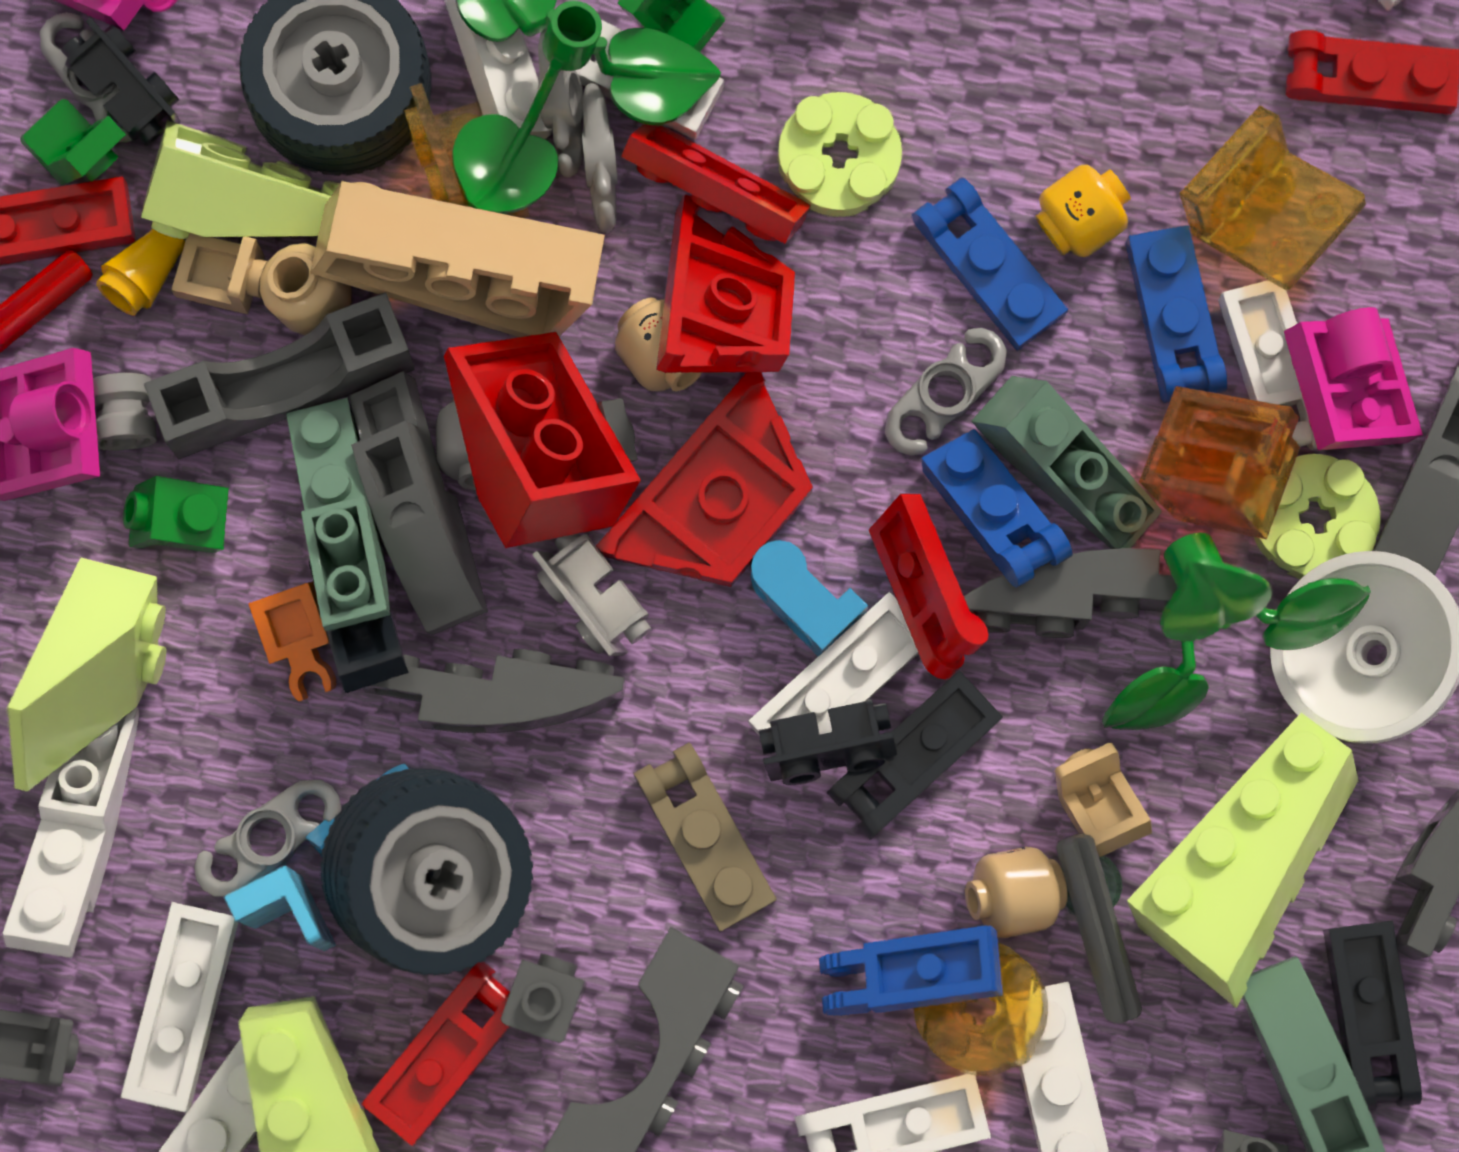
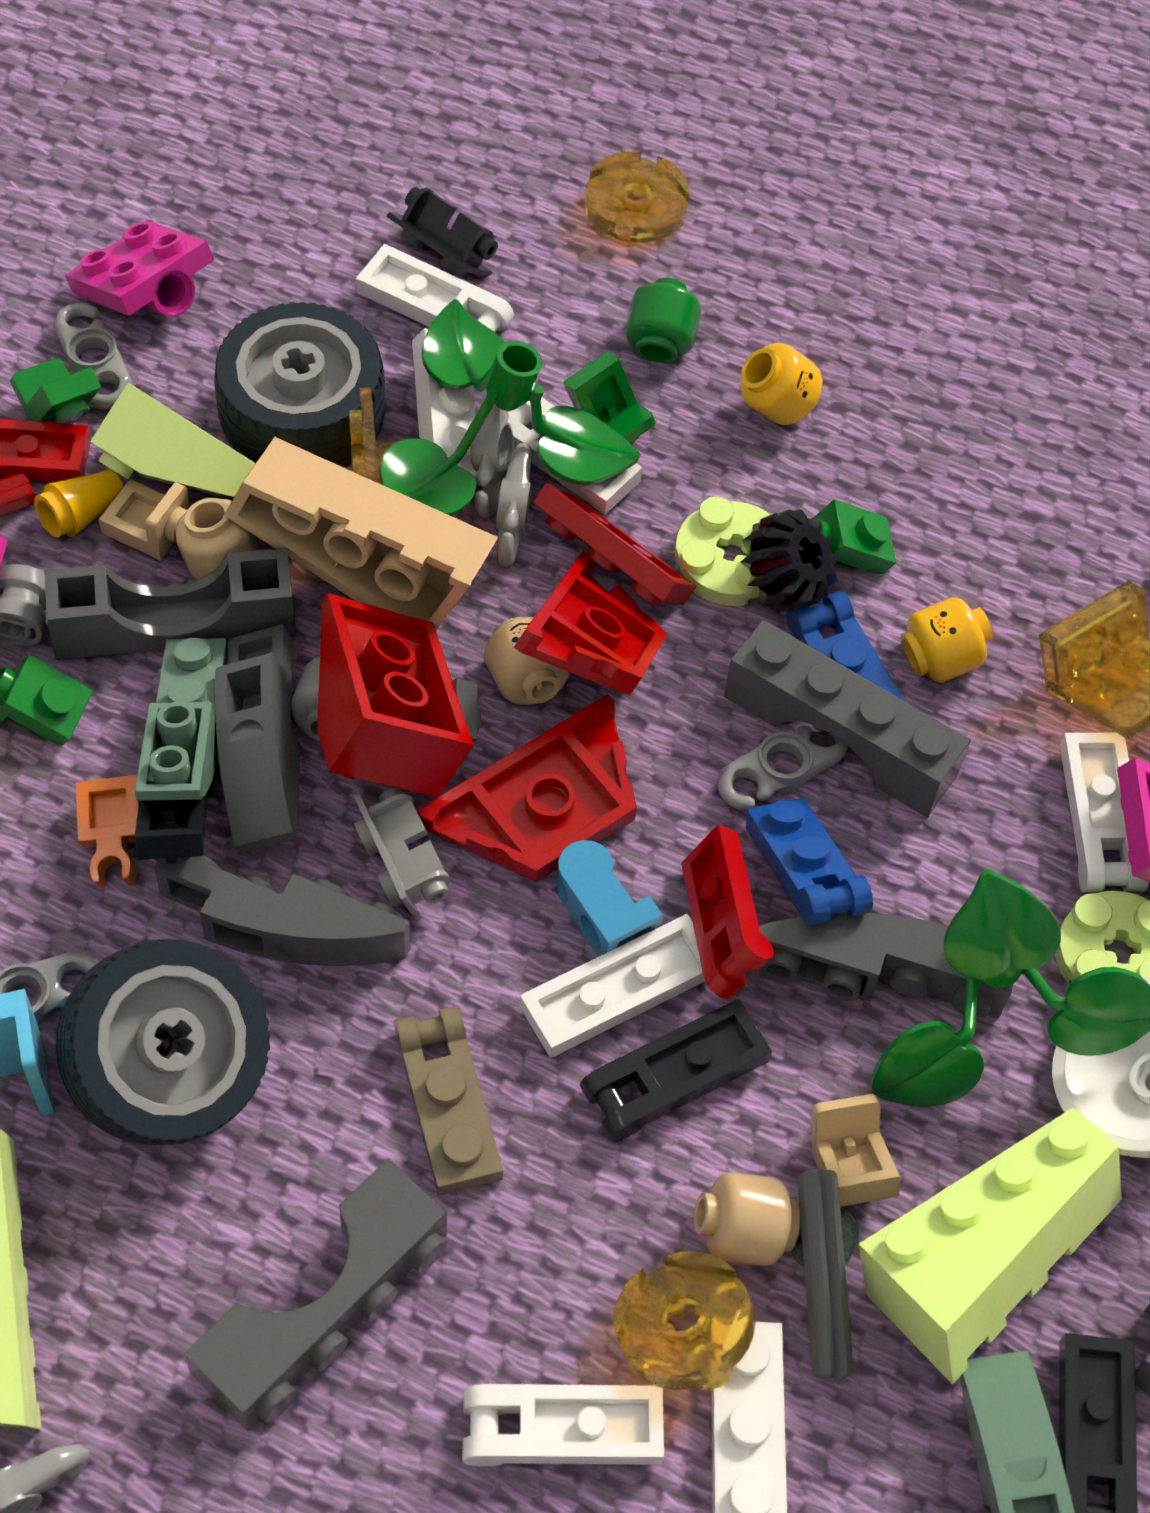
camera: 15 degrees right, 20 degrees down
black hinge [61,17,181,146] -> none
red plate [361,961,511,1146] -> none
dark grey bracket [501,953,587,1043] -> none
black hinge [759,699,897,785] -> none
blue hinge [819,925,1003,1016] -> none
sand green slope [971,376,1162,549] -> none
blue plate [1125,225,1228,403] -> none
clear orange plate [1139,386,1300,539] -> none
none -> dark grey arch [724,619,971,818]
none -> black gear [740,509,839,612]
none -> green bracket [813,499,896,574]

